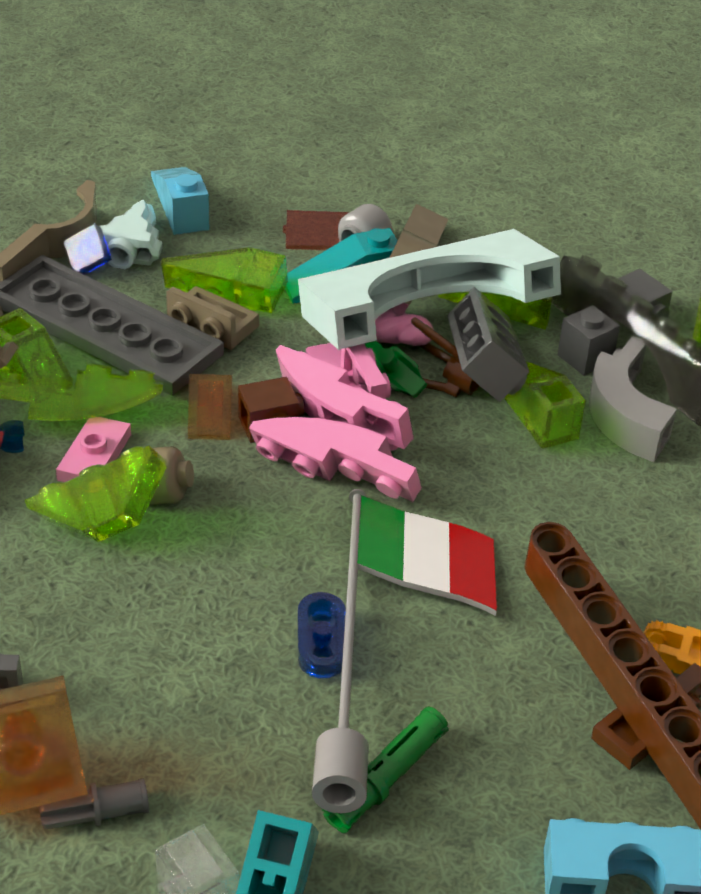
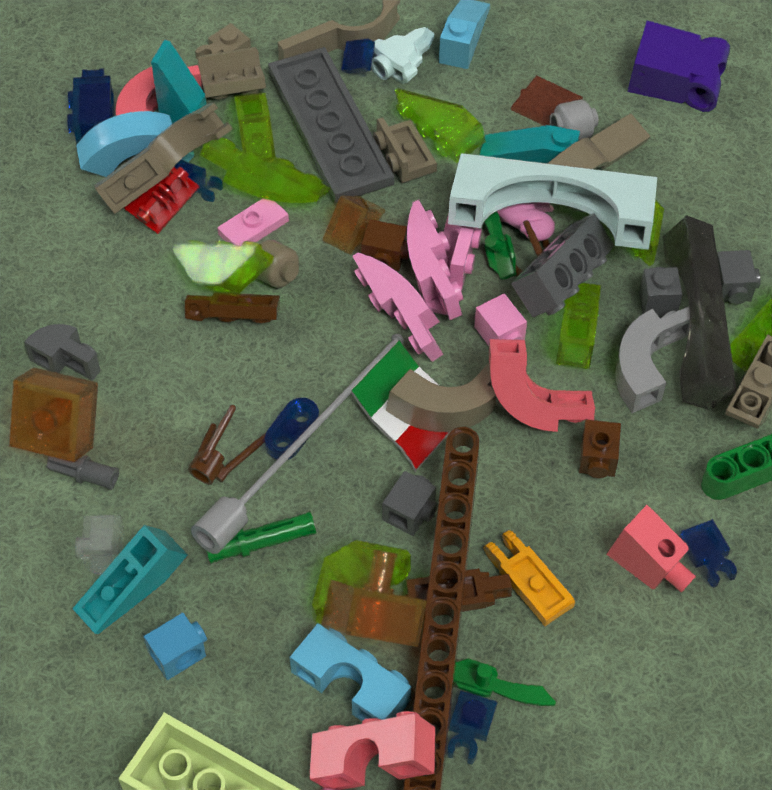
camera: 35 degrees right, 15 degrees up
none -> reddish brown hinge [185,293,280,323]
none -> reddish brown plant [188,405,270,485]
none -> clear neon green slope [312,540,411,625]
none -> clear orange brick [322,549,427,647]
none -> dark grey brick [382,471,438,536]
none -> dark tan arch [386,363,497,432]
none -> bright pink brick [474,293,527,346]
none -> coral arch [489,339,595,432]
none -> reddish brown brick [579,419,621,478]
none -> dark purple piece [627,20,730,112]

